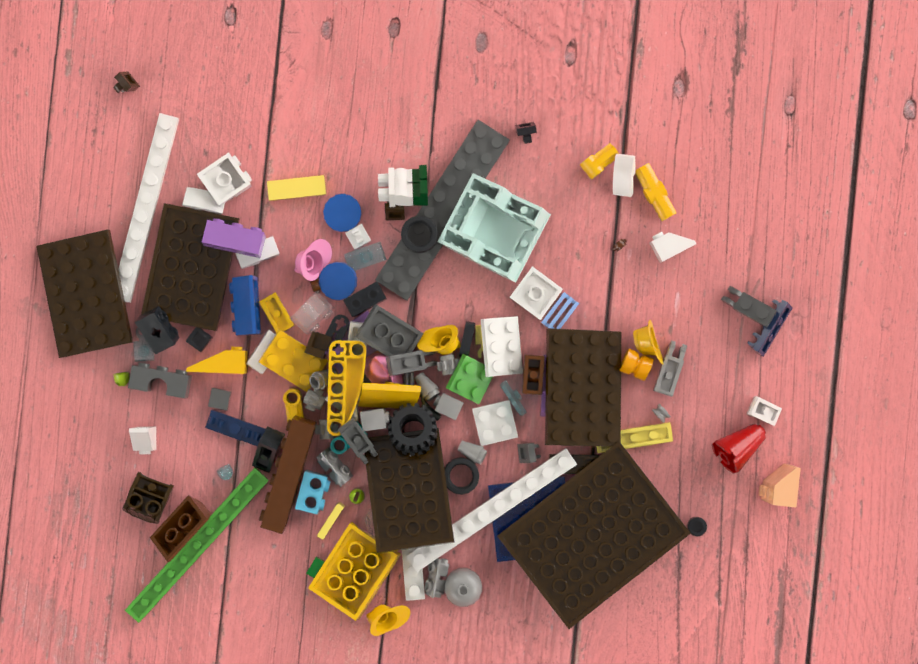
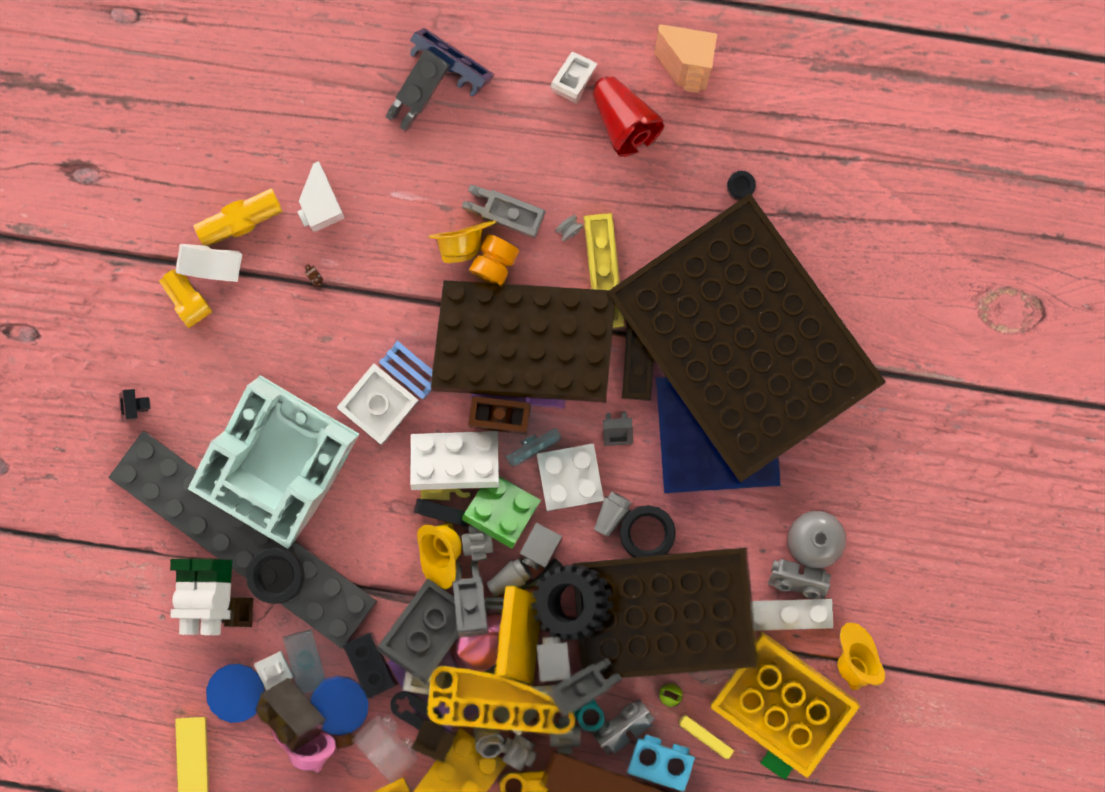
camera: 85 degrees left, 5 degrees down
white plate [406,448,577,572] -> none
none -> dark brown brick [255,678,326,752]

